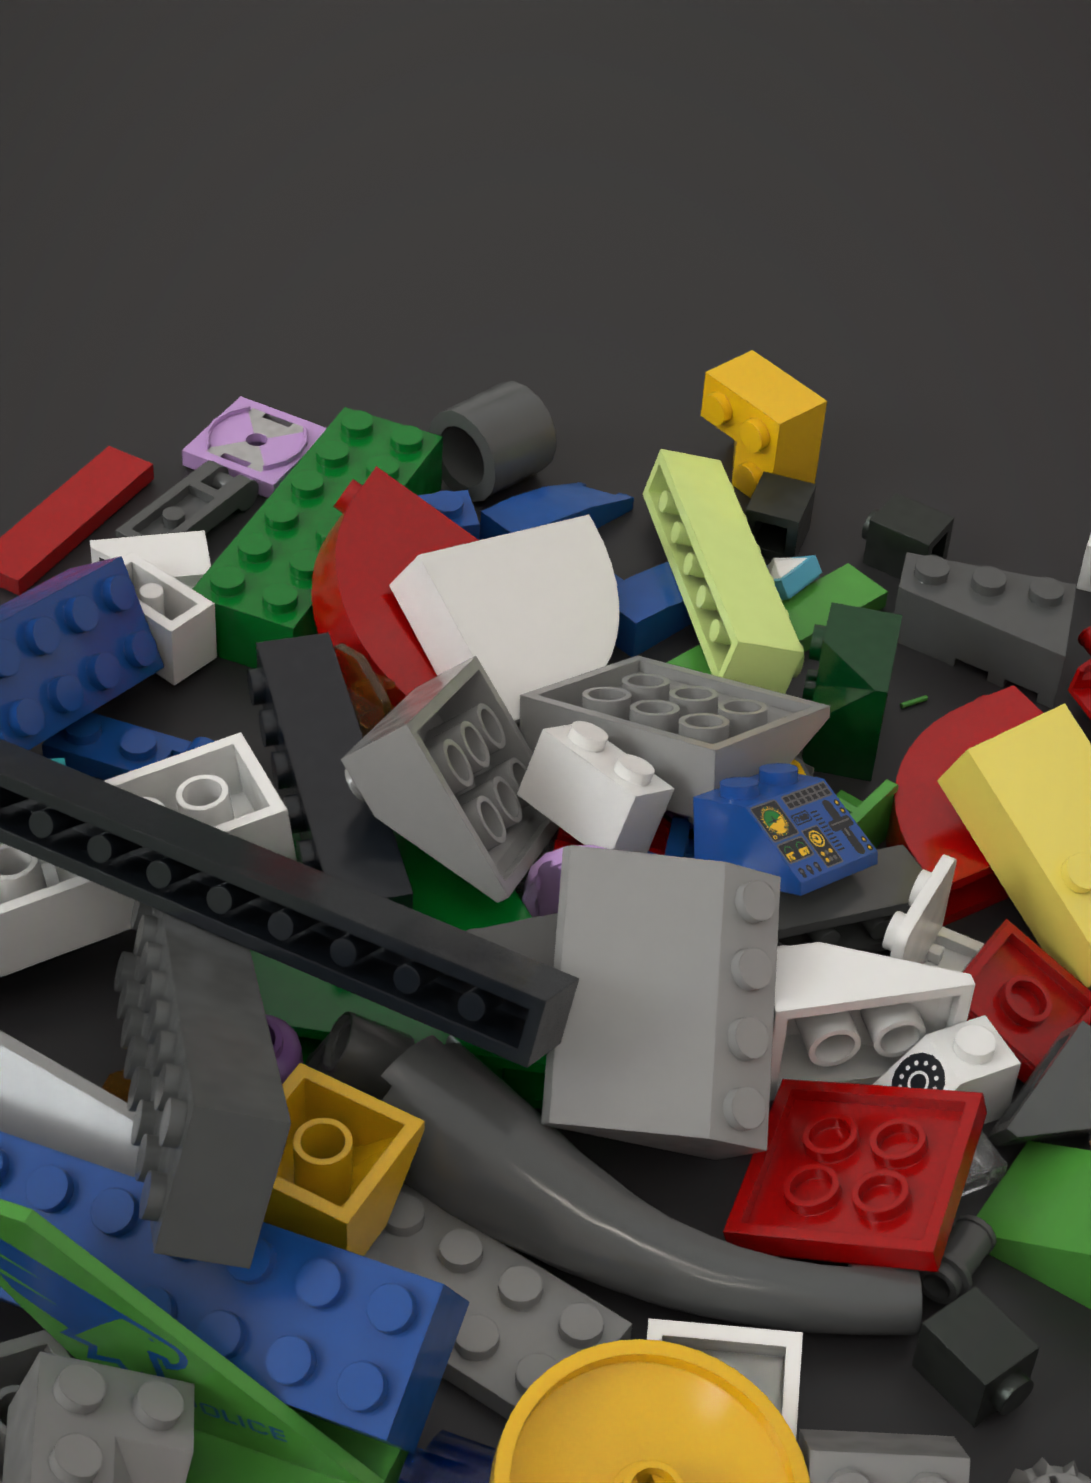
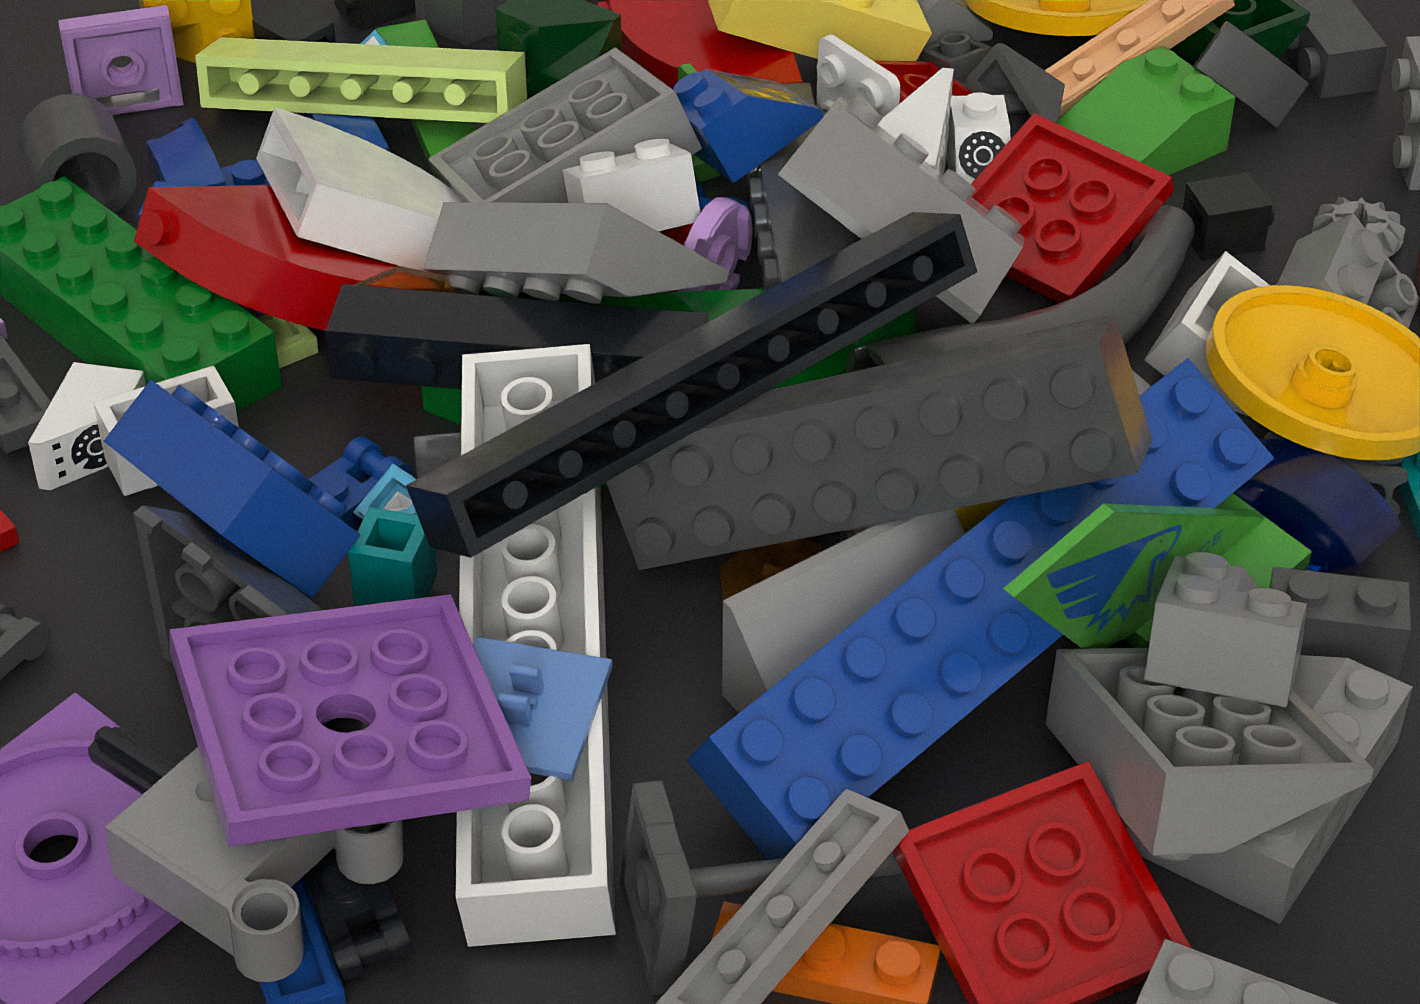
camera: 65 degrees left, 0 degrees up
none -> lavender piece [58,5,184,116]

